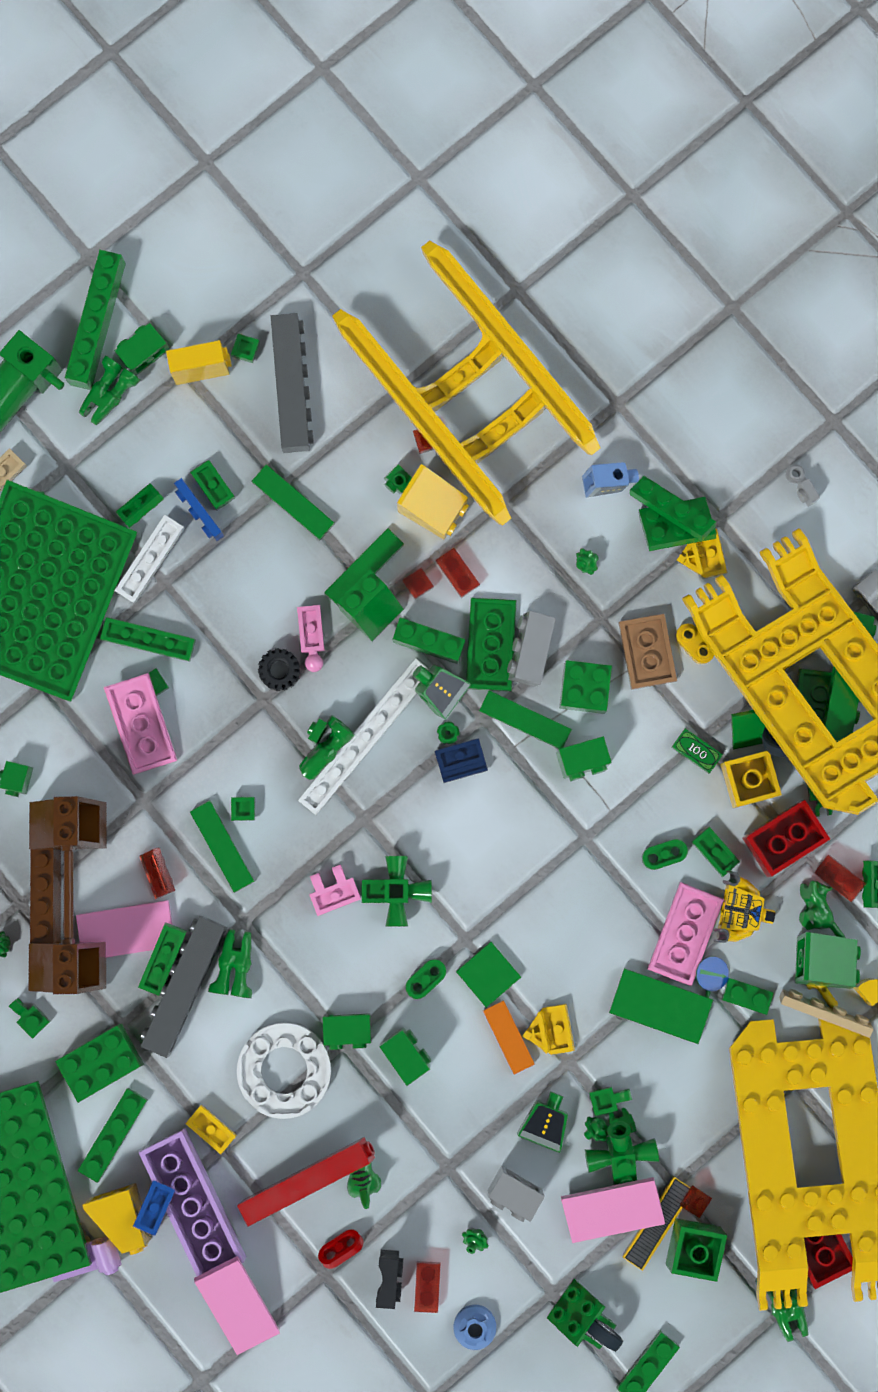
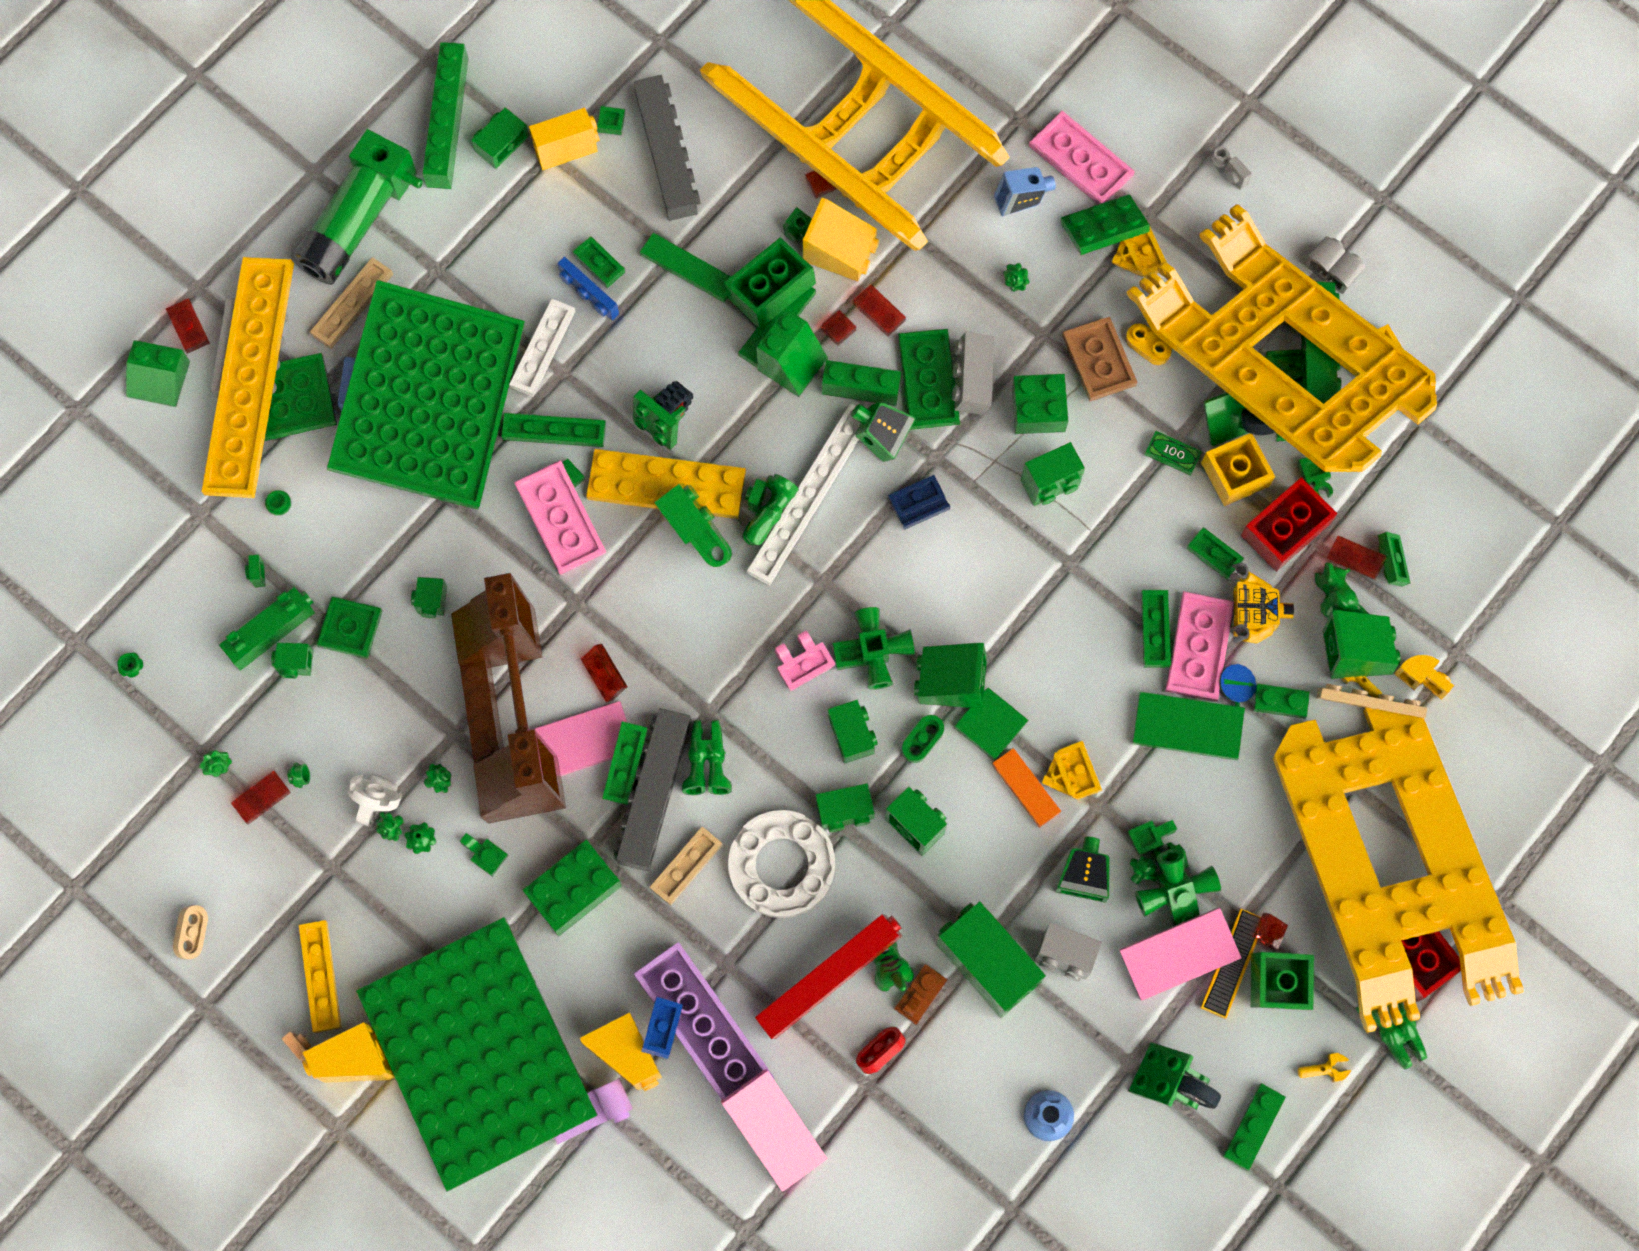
camera: 10 degrees left, 10 degrees down
green plate [78,1088,148,1183] -> none
green piece [79,355,140,425] -> none
green plate [116,483,164,528] -> none
yellow plate [185,1105,237,1154] -> none
green tile [190,801,255,893] -> none
green plate [231,797,255,821] -> none
black tyre [258,648,300,691] -> none
bright pink plate [297,605,325,672] -> none
black brick [376,1250,404,1309] -> none
clear red plate [414,1261,441,1313] -> none
green plate [437,721,460,744] -> none
green plant [462,1228,489,1254] -> none
green tile [479,691,572,749] -> none
green plate [630,476,716,542] -> none
green plate [642,839,688,870] -> none
none -> yellow plate [586,449,746,519]
none -> green plate [633,381,694,450]
none -> tan plate [650,827,723,906]
none -> green brick [654,483,732,567]
none -> green brick [724,237,816,329]
none -> green brick [827,699,878,764]
none -> dark orange plate [894,964,948,1025]
none -> green slope [914,643,987,709]
none -> green brick [936,901,1046,1018]
none -> bright pink tile [1029,111,1135,205]
none -> green plate [1141,590,1171,668]
none -> yellow bar [1297,1053,1351,1082]

